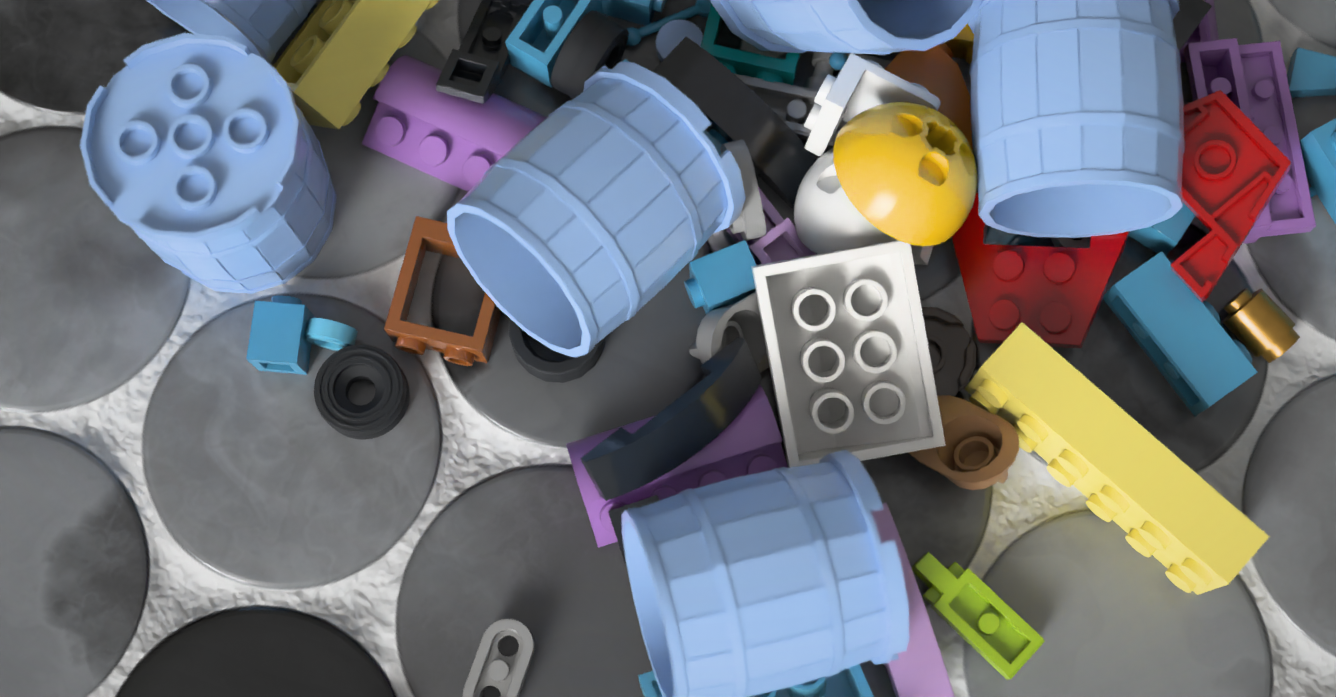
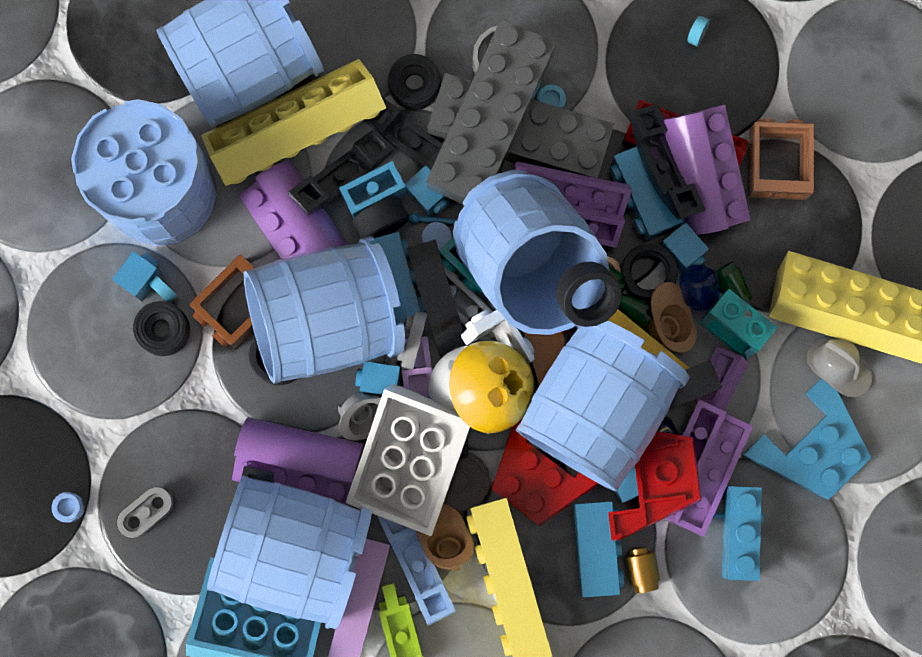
camera: 30 degrees right, 5 degrees up
black slope [580,336,762,501] -> none
none -> light blue slope [378,516,456,626]

